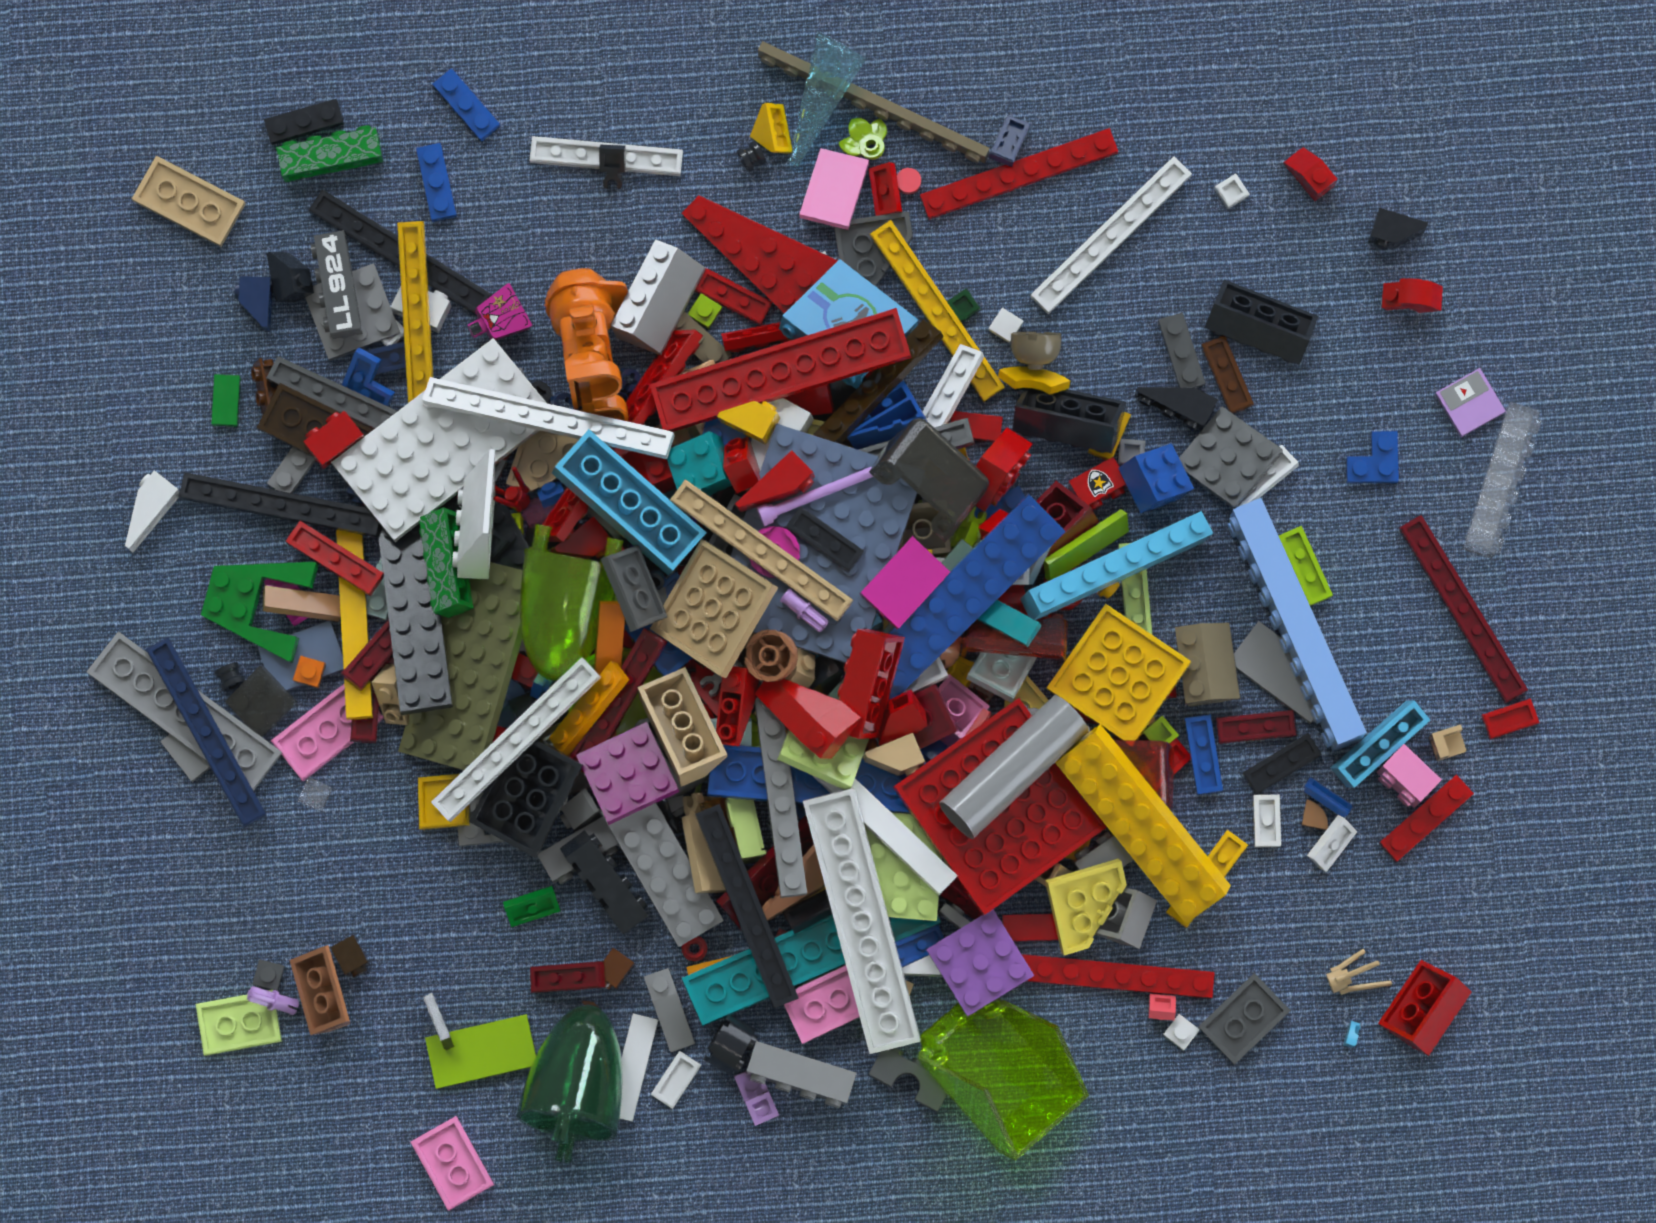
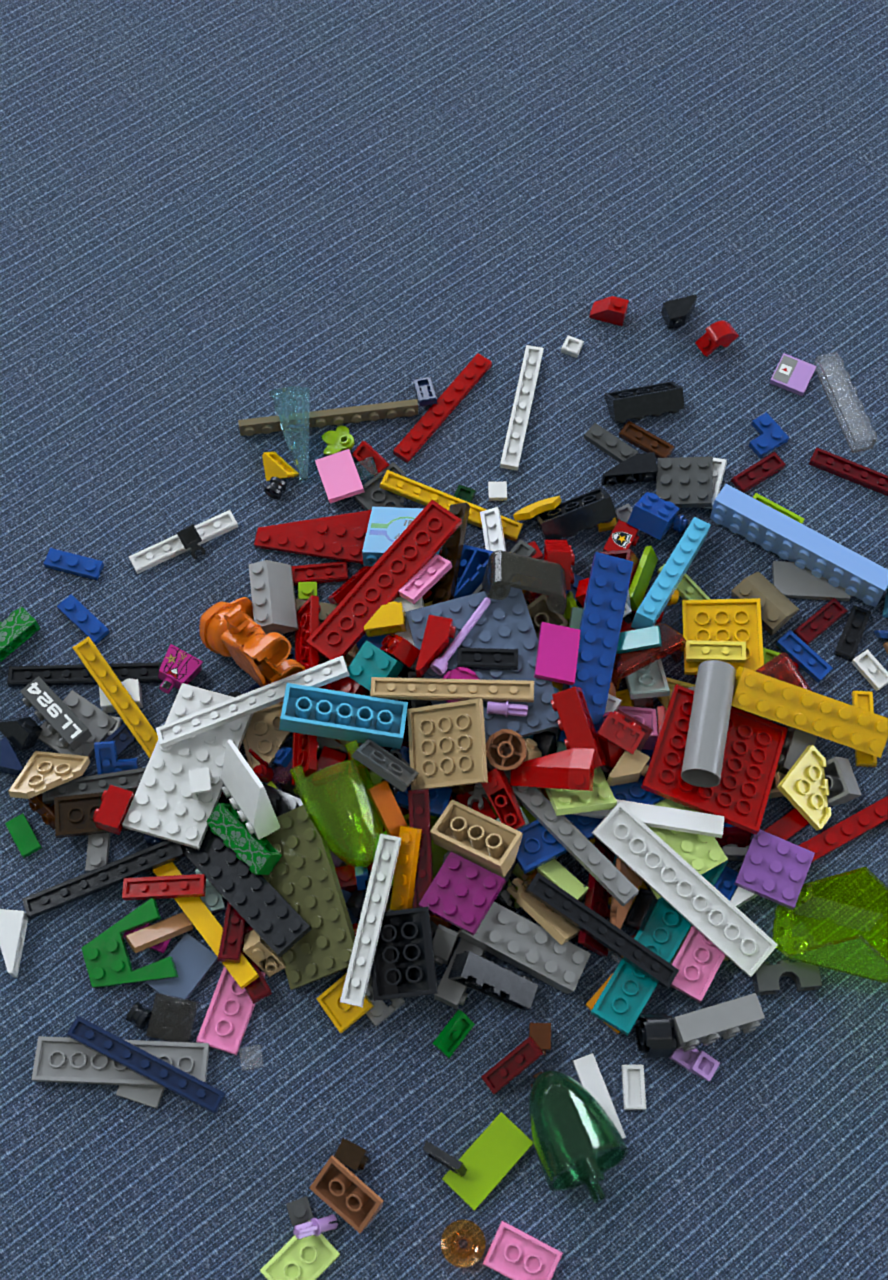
camera: 35 degrees left, 15 degrees down
orange plate [293,656,326,688] -> none
light grey slope [644,968,695,1053] -> none
red plate [681,936,708,962] -> none
coral tile [897,168,921,195] -> none
dark tan cylinder [1011,332,1061,370] -> none
none -> tan plate [8,751,91,799]
none -> white panel [188,767,213,800]
none -> clear light blue tile [355,457,378,481]
none -> bright pink plate [399,554,452,604]
none -> clear orange dish [441,1220,486,1268]
none -> red bracket [597,711,645,755]
none -> blue plate [673,515,688,533]
none -> light yellow plate [686,640,746,663]
none -> dark red tile [731,452,786,493]

